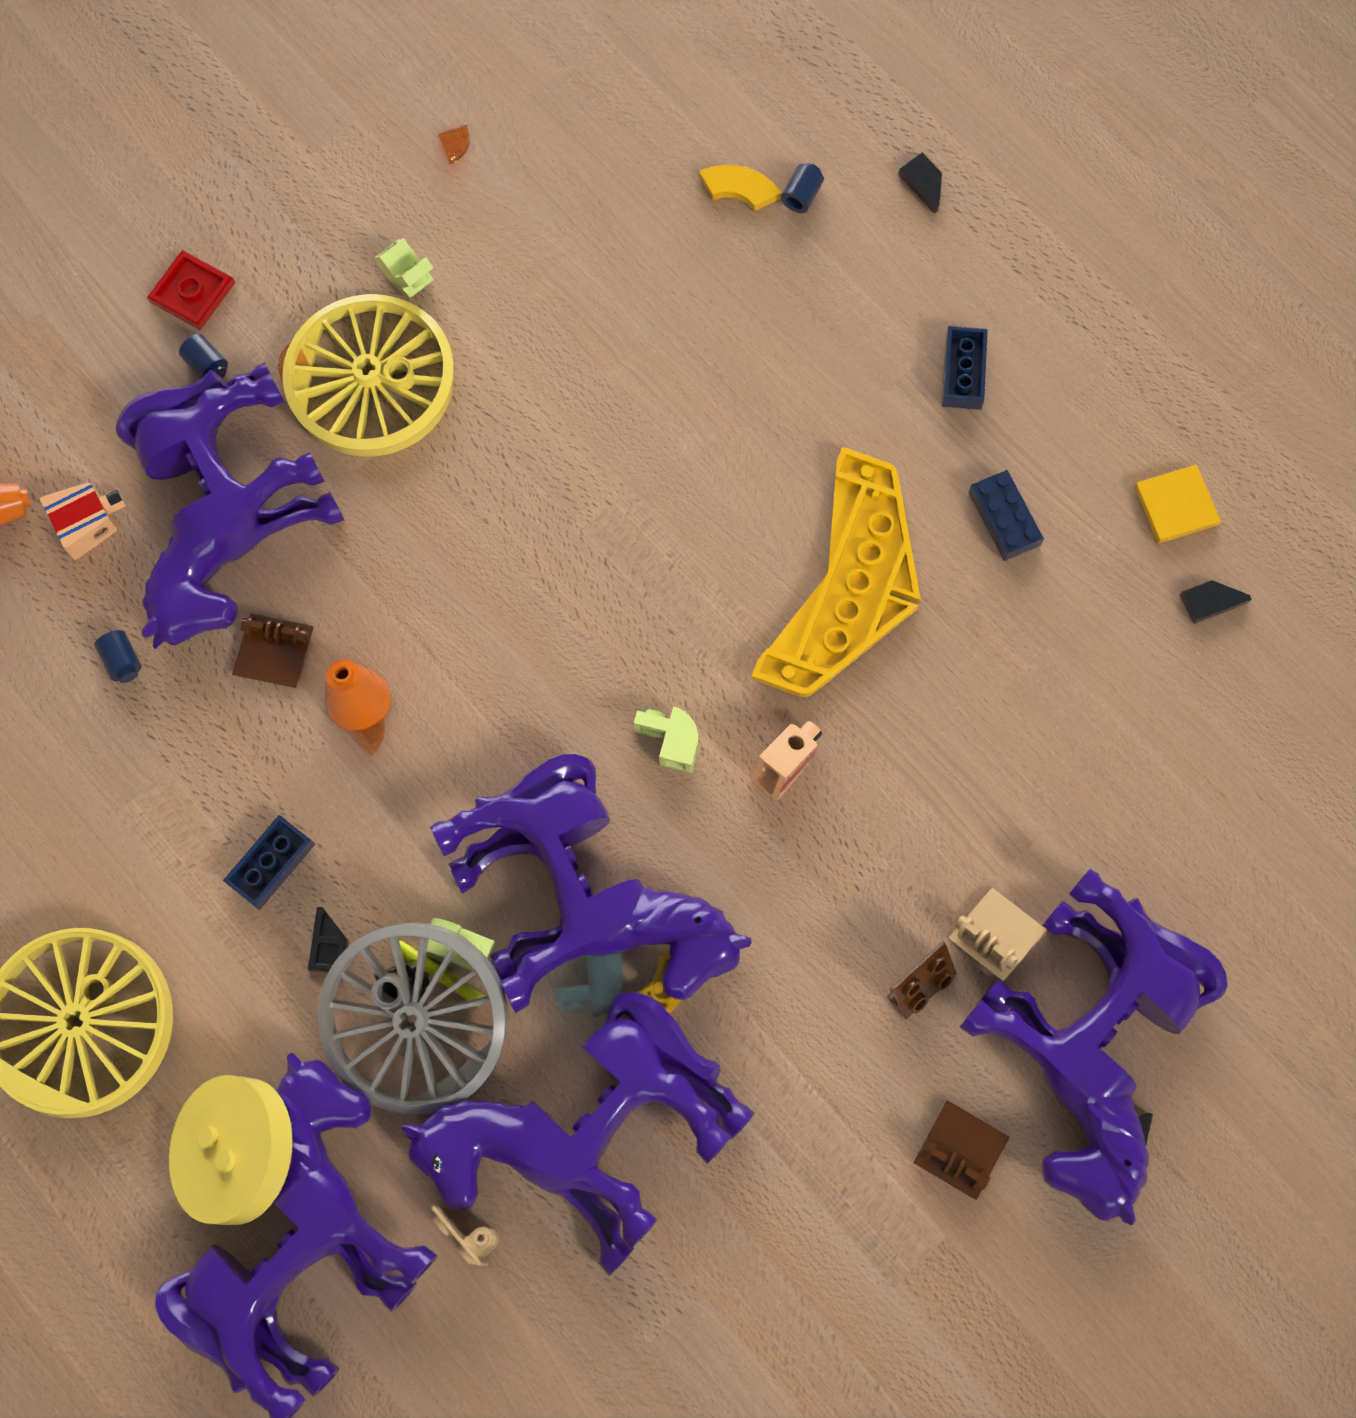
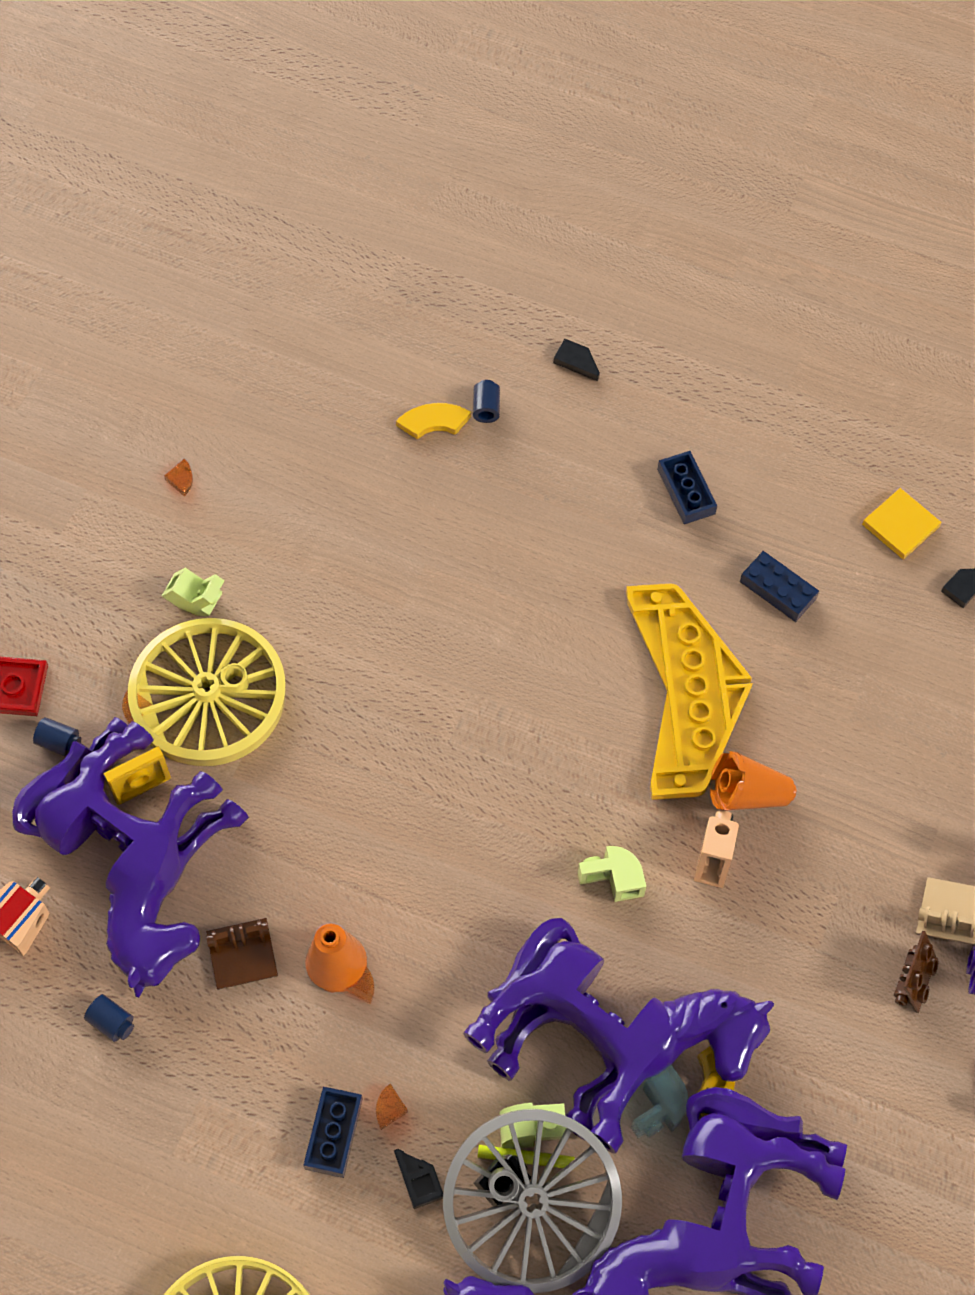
camera: 30 degrees left, 10 degrees down
none -> yellow tile [104,746,171,805]
none -> clear orange tile [376,1083,408,1130]
none -> orange cone [710,751,797,811]

